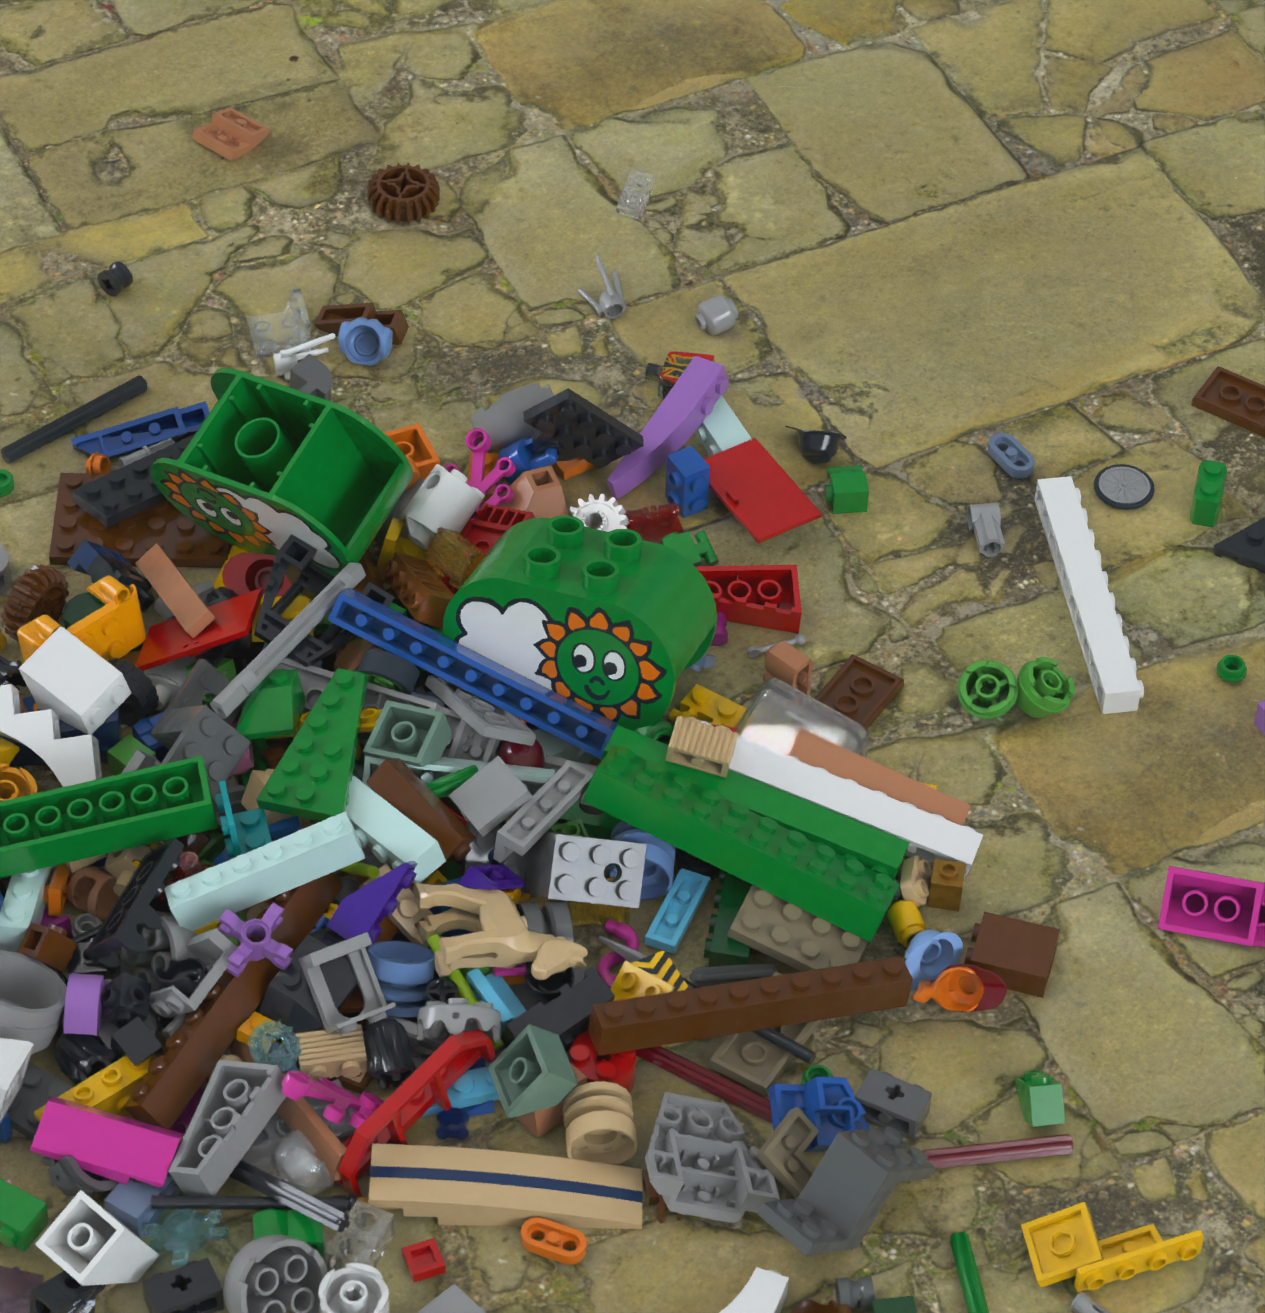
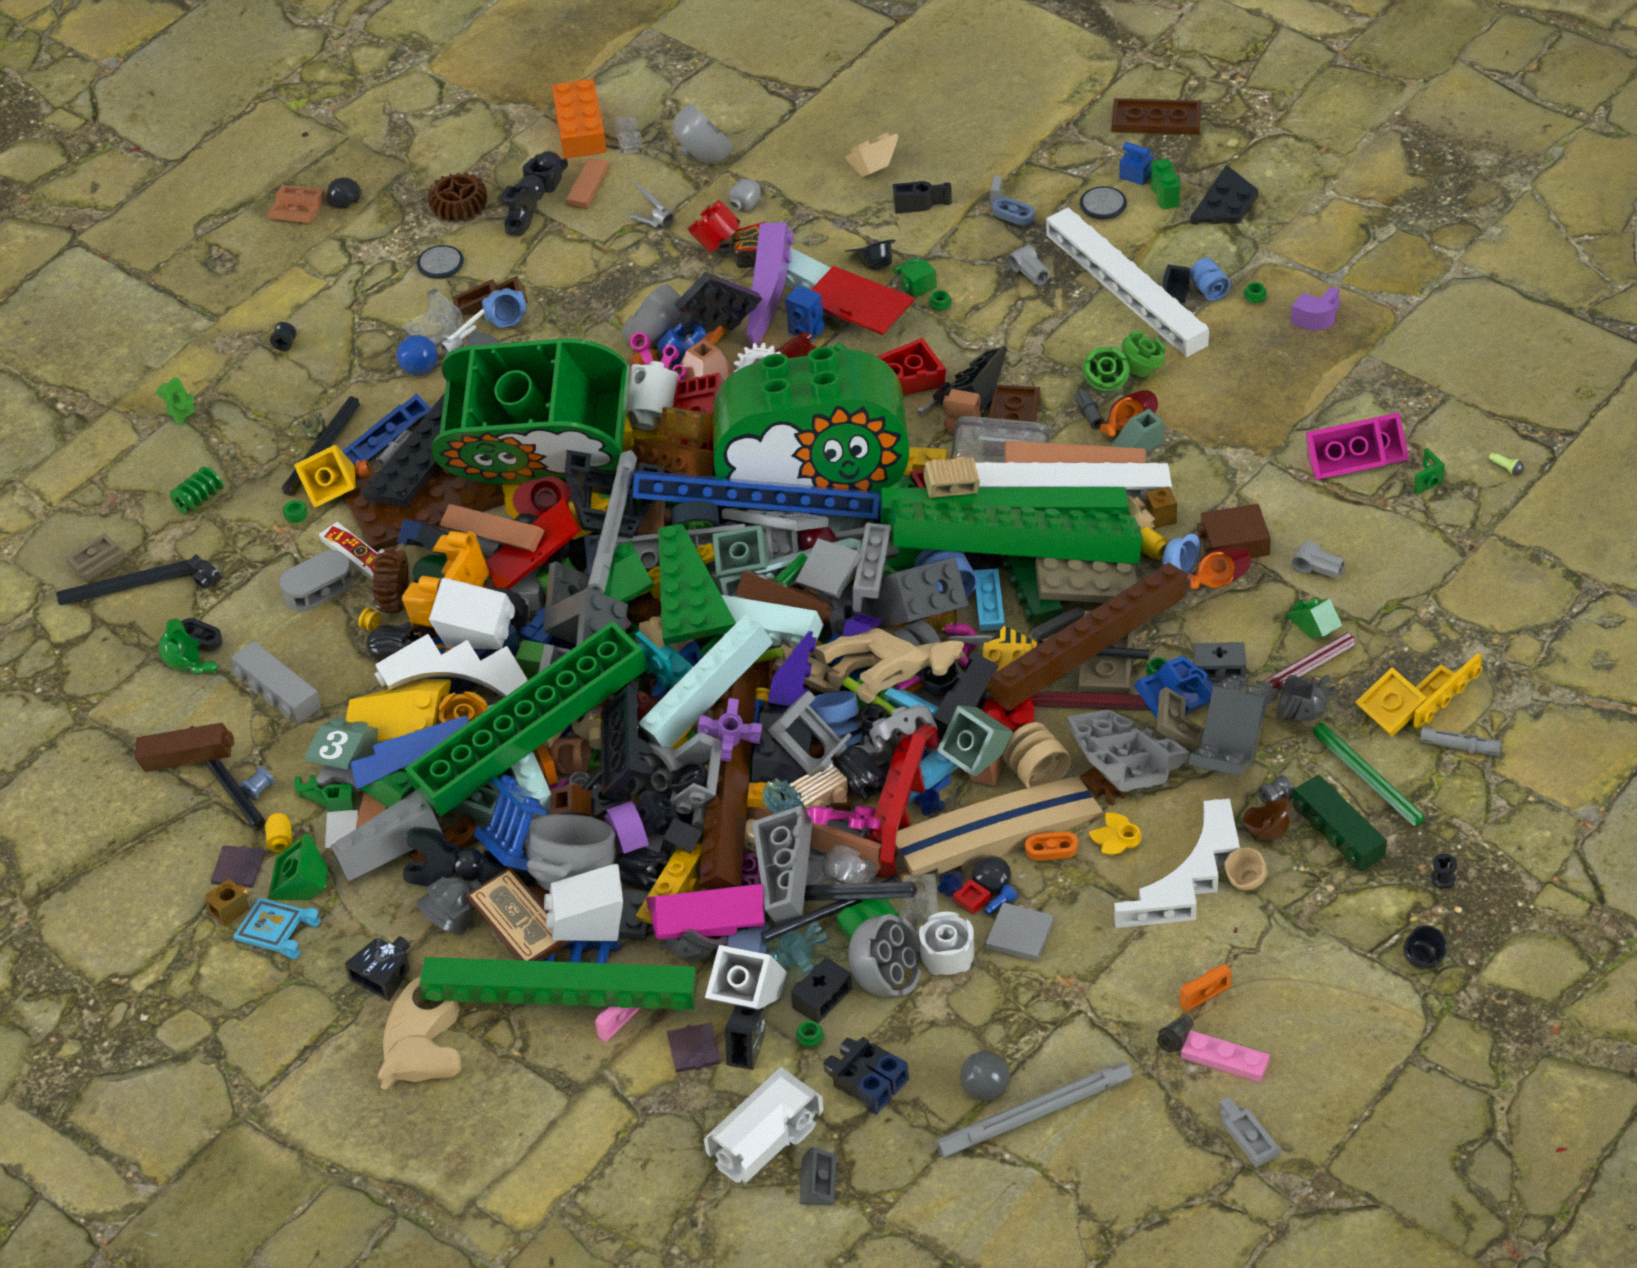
camera: 20 degrees left, 0 degrees up
none -> yellow slope [294,445,356,508]
none -> olive plant [301,412,326,439]
none -> tile [319,522,378,581]
none -> black hair [327,177,361,209]
none -> blue piece [397,335,438,376]
none -> light grey wheel [417,245,464,278]
none -> black piece [501,151,568,236]
none -> orange brick [552,79,607,159]
none -> nougat tile [566,158,610,209]
none -> light grey cylinder [672,103,735,165]
none -> red brick [687,200,741,253]
none -> tan slope [845,132,898,177]
none -> black piece [893,181,952,214]
none -> green plate [929,290,952,311]
none -> black wedge [933,346,1007,413]
none -> clear blue plate [937,872,965,896]
none -> black hair [971,855,1011,895]
none -> blue piece [984,883,1019,915]
none -> light grey tile [990,176,1002,207]
none -> dark grey axle [1075,389,1105,430]
none -> yellow plate [1089,812,1142,855]
none -> orange hair [1100,390,1158,437]
none -> sand green slope [1111,409,1164,452]
none -> blue brick [1119,142,1153,185]
none -> black panel [1163,264,1190,303]
none -> medium blue wheel [1190,258,1231,301]
none -> dark grey helmet [1276,675,1336,722]
none -> light grey piece [1291,541,1346,579]

